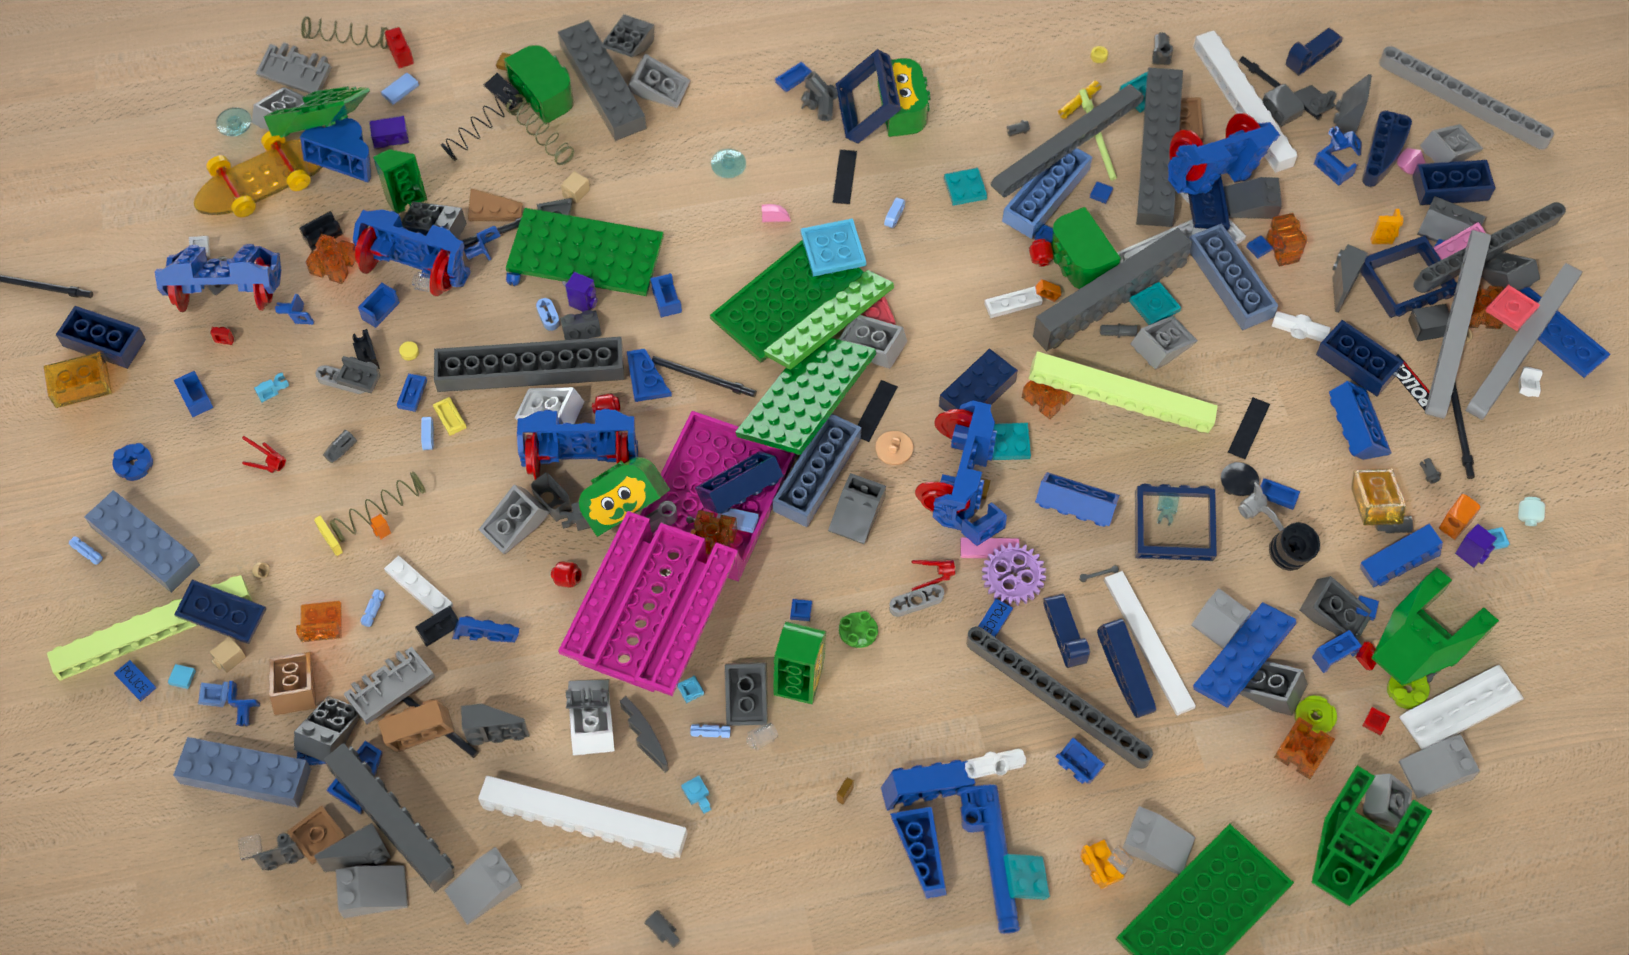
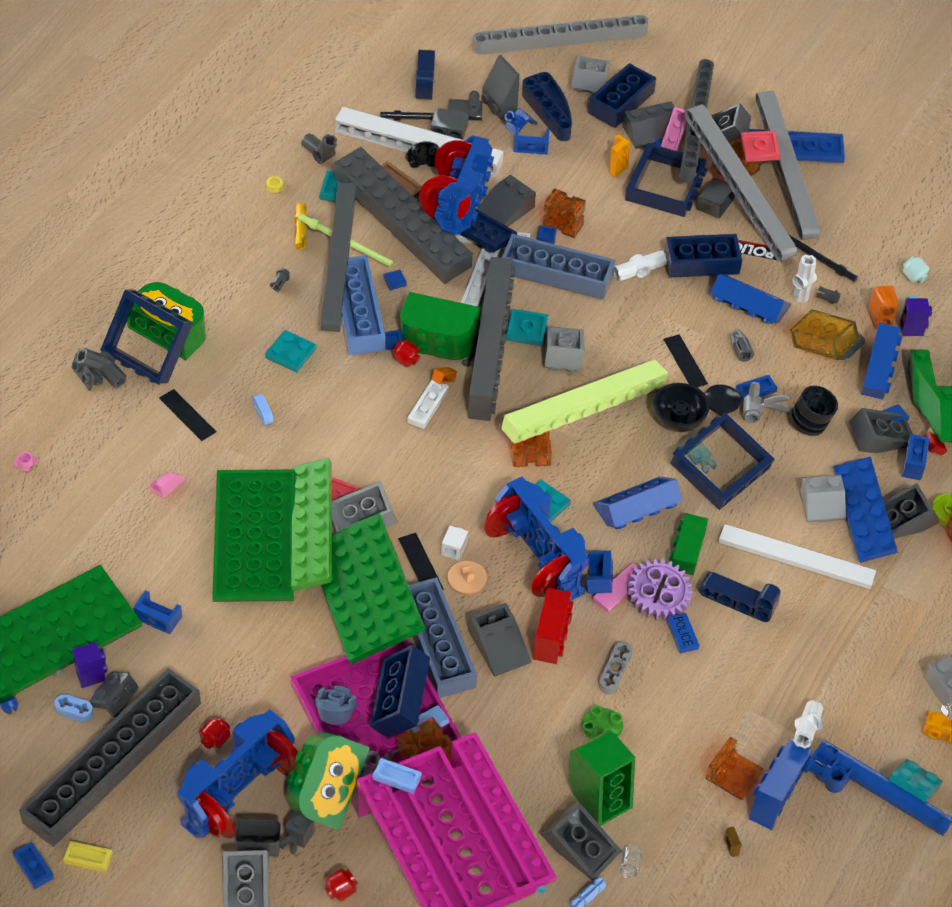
camera: 50 degrees left, 10 degrees down
light blue beam [421,417,434,450] -> none
white slope [515,387,585,424] -> none
blue wing [626,349,672,402] -> none
black bar [652,356,757,398] -> none
clear light blue dish [711,149,746,178] -> none
blue tile [775,62,812,92] -> none
blue tile [790,599,812,622] -> none
medium azure plate [800,218,866,276] -> none
blue wedge [890,807,947,899] -> none
red plant [911,560,955,591] -> none
dark blue brick [939,348,1018,412] -> none
dark grey beam [966,626,1153,769] -> none
blue bracket [1055,738,1106,784] -> none
dark grey hinge [1079,565,1119,582] -> none
dark blue beam [1097,618,1156,718] -> none
dark grey axle [1100,323,1137,338] -> none
dark grey slope [1332,244,1368,313] -> none
bright pink brick [1397,148,1426,174] -> none
white bracket [1518,367,1542,397] -> none
none -> bright pink plate [14,452,37,472]
none -> sand blue cone [315,686,357,725]
none -> light blue tile [373,758,422,794]
none -> black dish [407,141,440,168]
none -> white brick [441,526,468,561]
none -> red brick [533,587,574,664]
none -> black piece [653,383,710,432]
none -> green brick [669,513,709,576]
none -> clear orange bracket [706,736,763,800]
none -> dark grey hinge [730,329,754,362]
none -> white piece [793,254,817,303]

